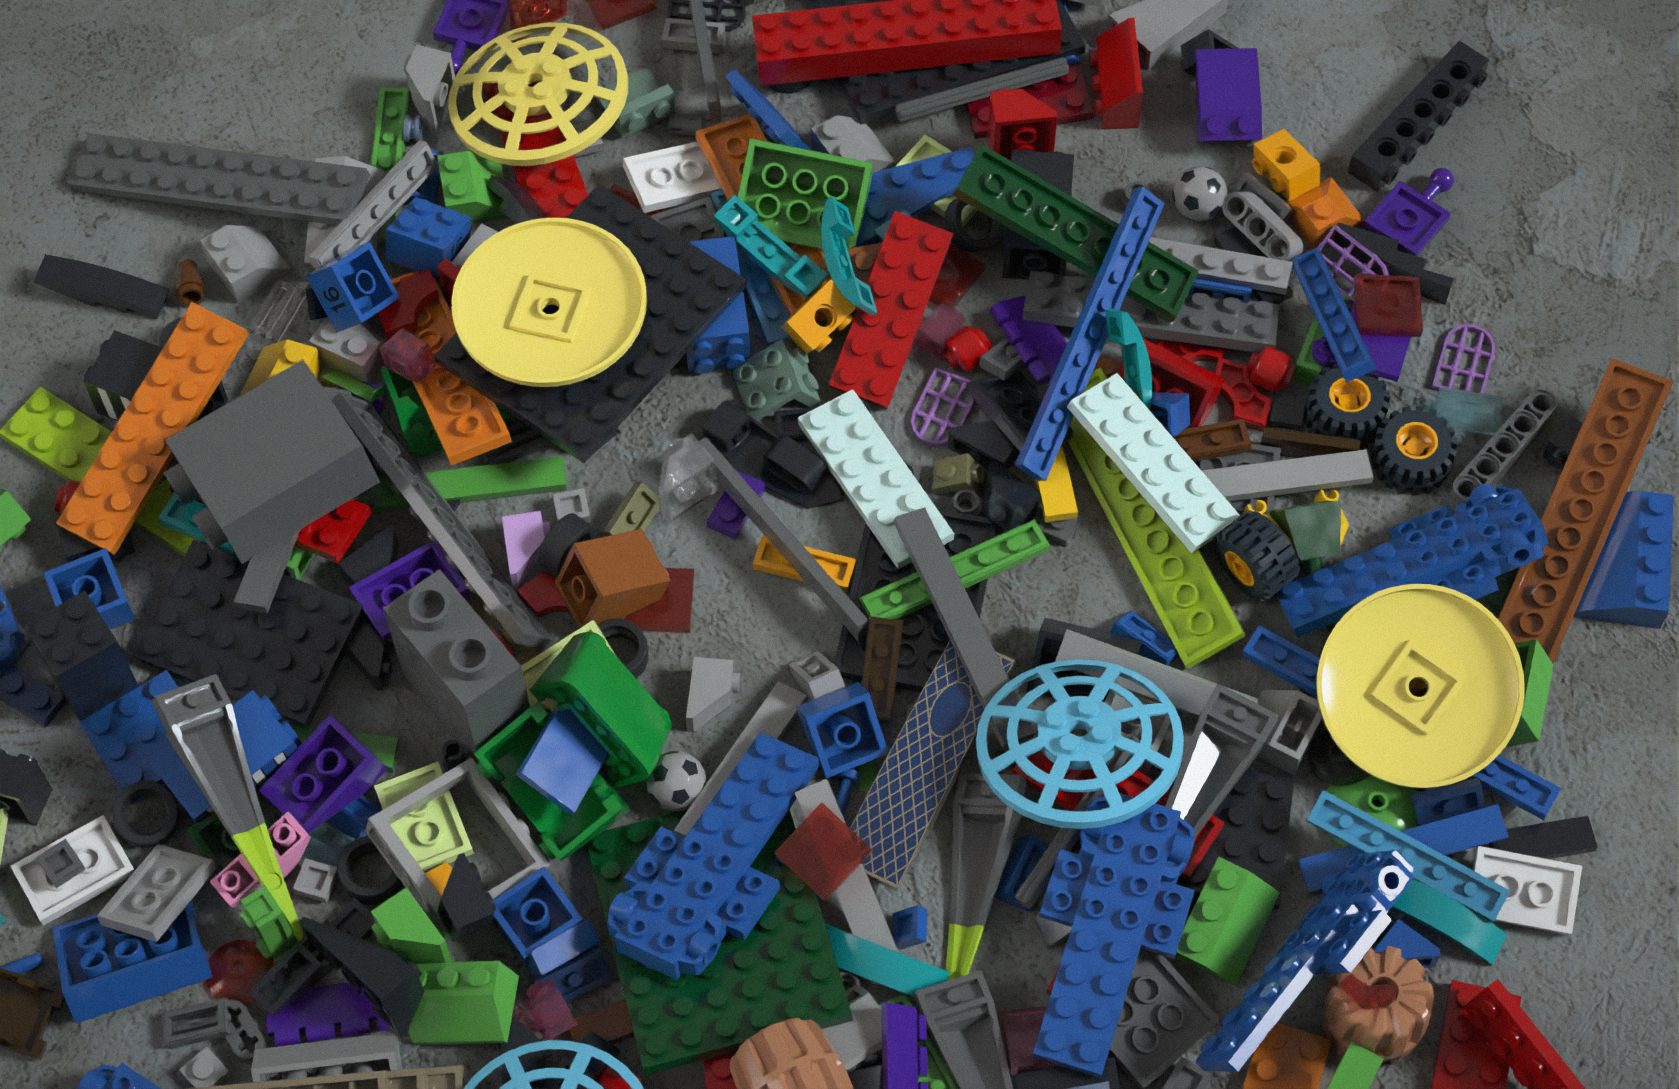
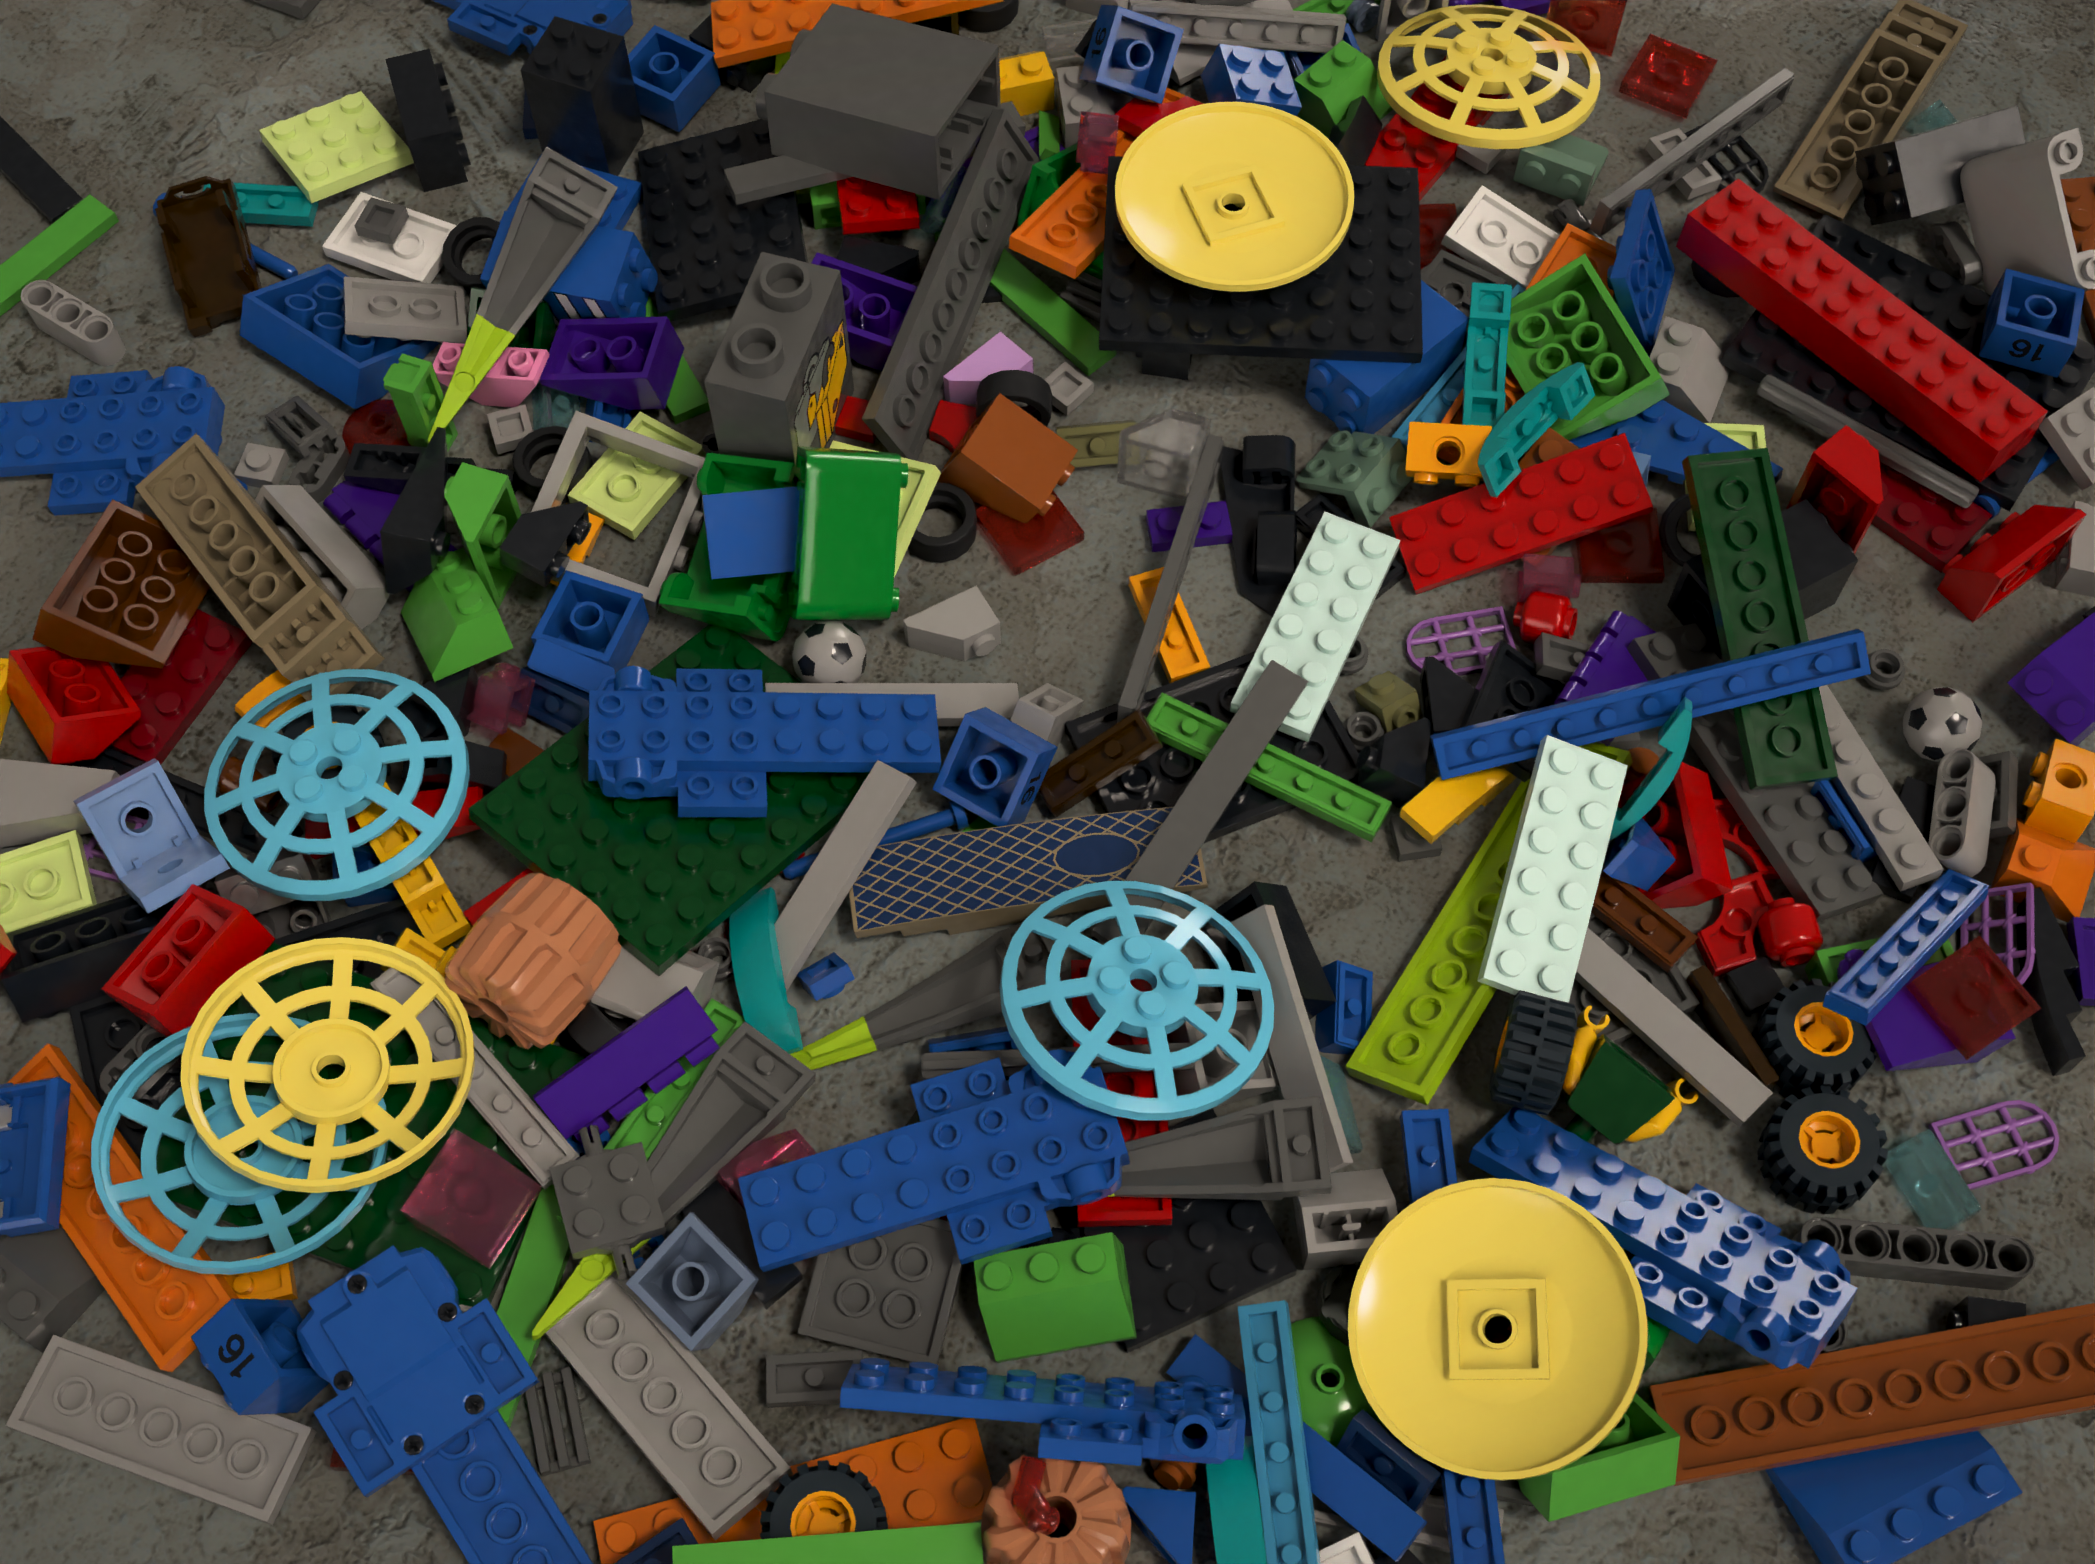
camera: 55 degrees right, 0 degrees up
clear red plate [774,802,873,902] -> none

